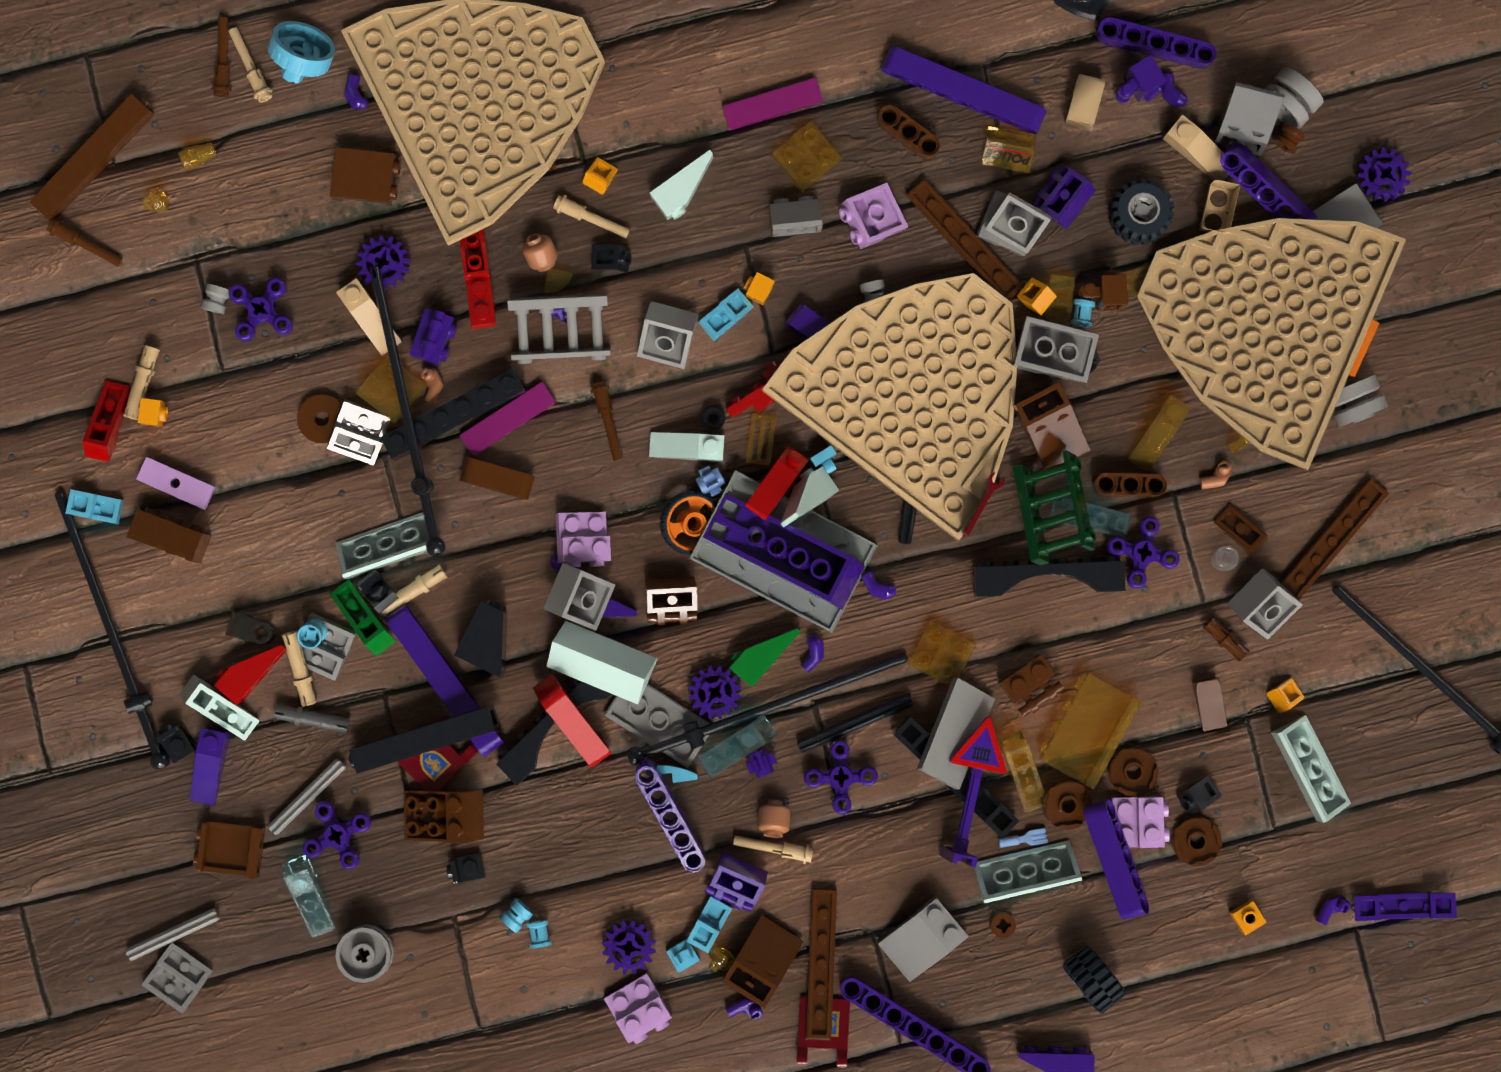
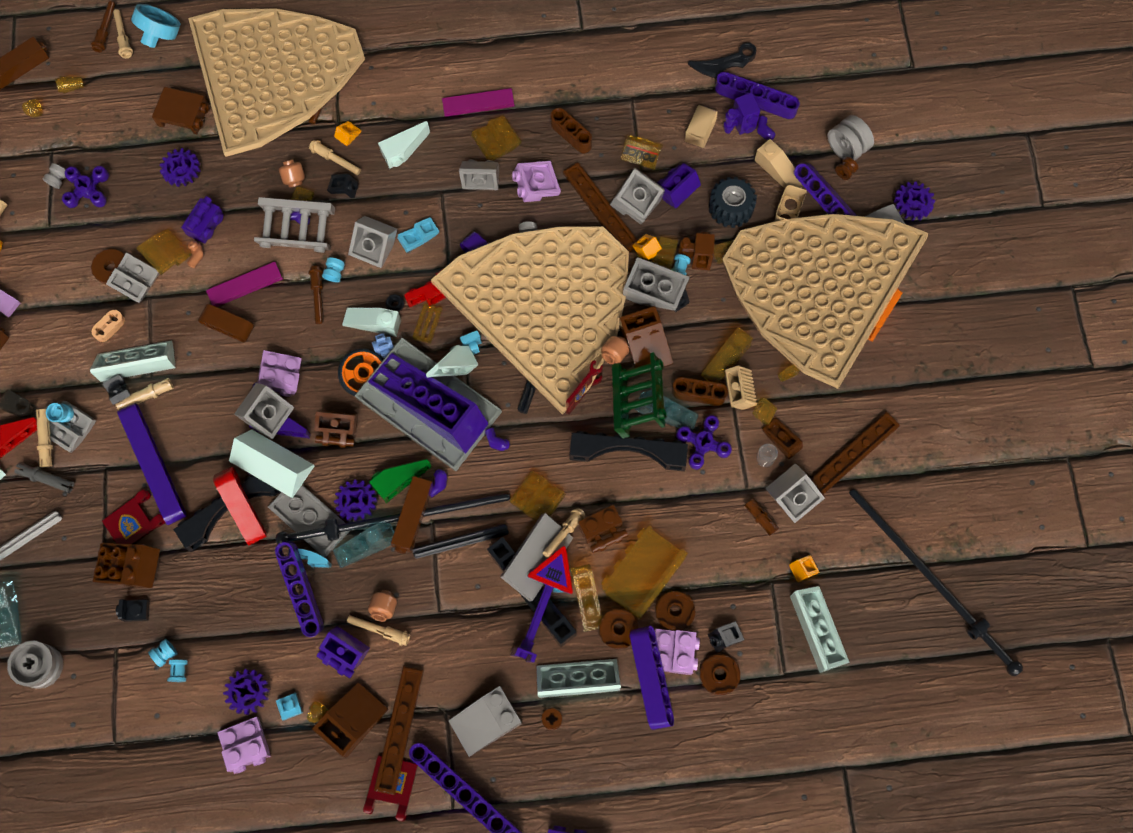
camera: 15 degrees right, 15 degrees down
dark purple gear [302,801,372,869] -> none
green slope [329,579,396,656] -> none
tan slope [336,278,402,356] -> none
dark purple arm [344,74,368,110] -> none
black brick [349,704,501,774] -> none
black bar [370,265,446,555] -> none
black arch [381,369,526,461] -> none
black slope [454,599,507,677] -> none
red slope [460,229,497,329] -> none
medium azure slope [686,895,733,953] -> none
dark purple arm [725,997,763,1019] -> none
light orange plate [744,272,775,306] -> none
red slope [745,446,808,520] -> none
dark purple gear [746,748,777,778] -> none
dark purple gear [804,739,878,814] -> none
dark purple beam [881,46,1047,134] -> none
light blue piece [998,828,1048,848] -> none
black wheel [1063,945,1126,1014] -> none
reddish brown slope [1192,678,1227,731] -> none
nougat arm [1199,461,1232,489] -> none
slope [1214,82,1285,156] -> none
light orange plate [1229,900,1267,936] -> none
dark purple arm [1315,896,1350,925] -> none
light grey wheel [1333,374,1389,428] -> none
dark purple slope [1354,892,1457,921] -> none
none -> light nougat beam [91,310,125,342]
none -> medium azure wheel [322,258,345,282]
none -> reddish brown brick [391,476,433,554]
none -> tan pin [543,508,585,558]
none -> nougat head [601,336,629,364]
none -> tan brick [725,365,758,410]
none -> clear yellow tile [752,398,777,425]

